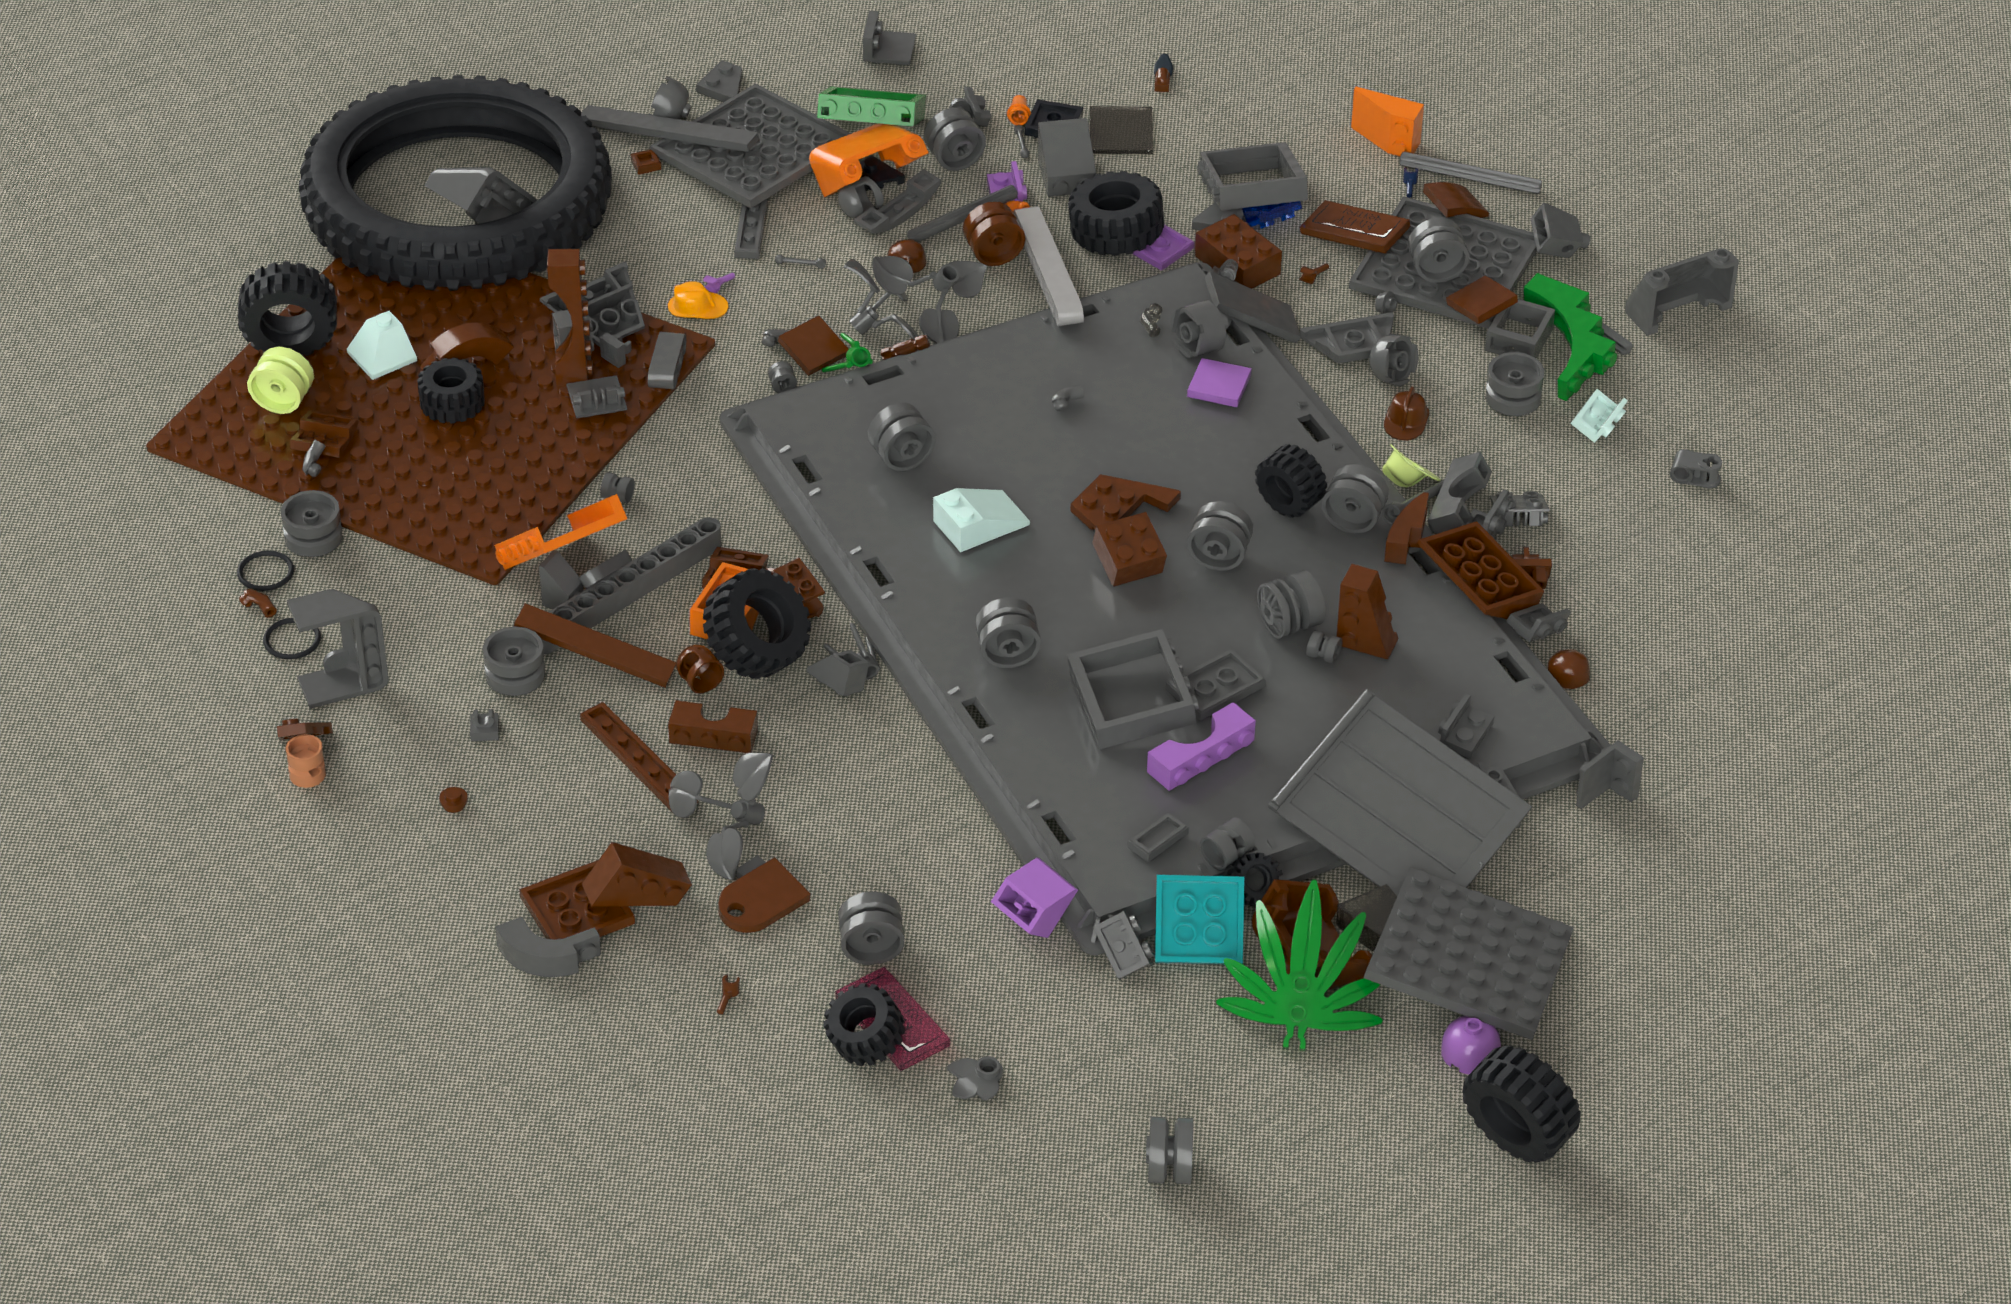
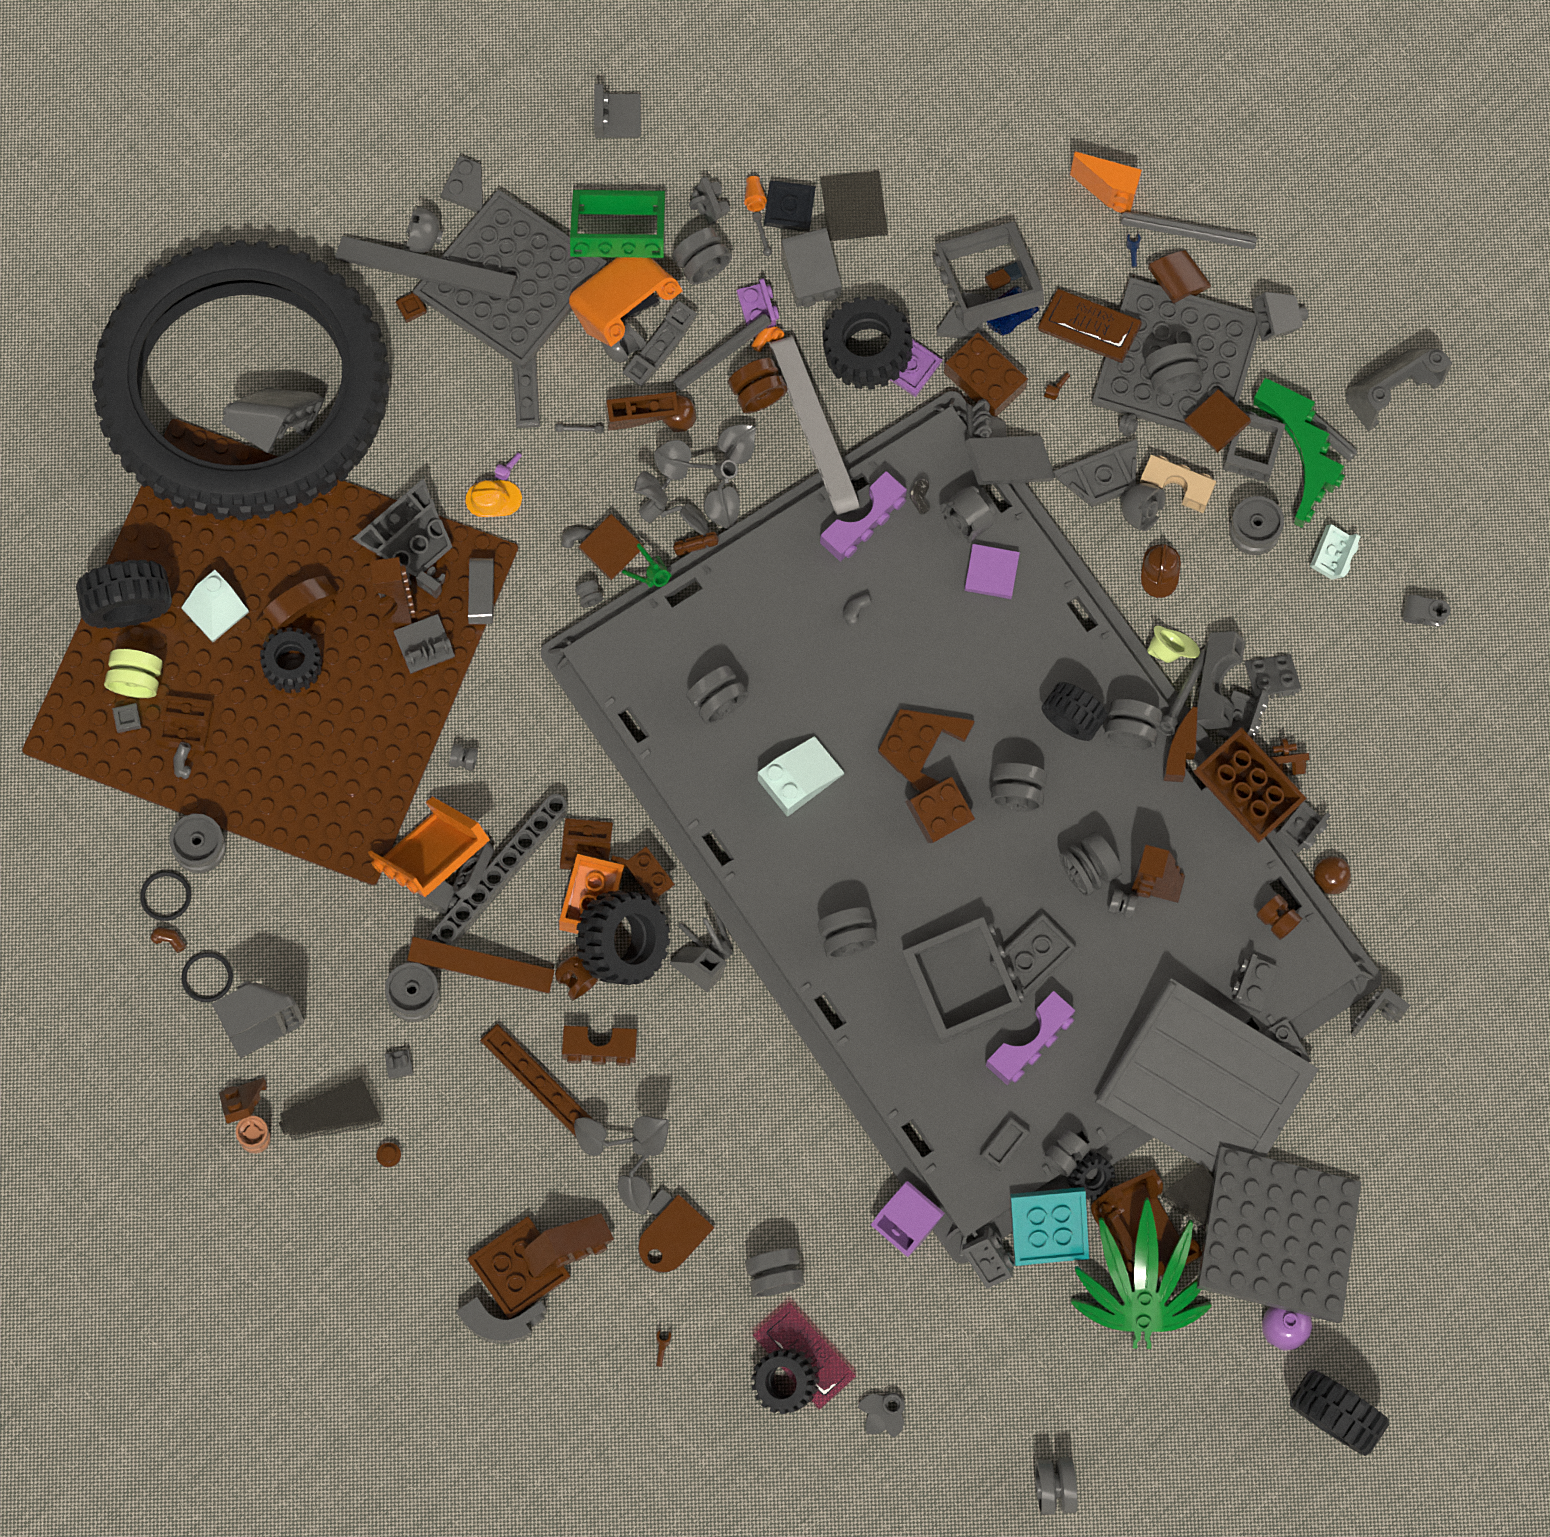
camera: 10 degrees left, 30 degrees up
piece [1154,53,1173,92] -> none
none -> dark grey tile [112,703,141,733]
none -> clear smoke slope [278,1077,383,1140]
none -> reddish brown slope [605,392,679,431]
none -> medium lavender arch [820,471,907,562]
none -> tan arch [1139,455,1216,513]
none -> reddish brown wheel [1256,894,1303,940]

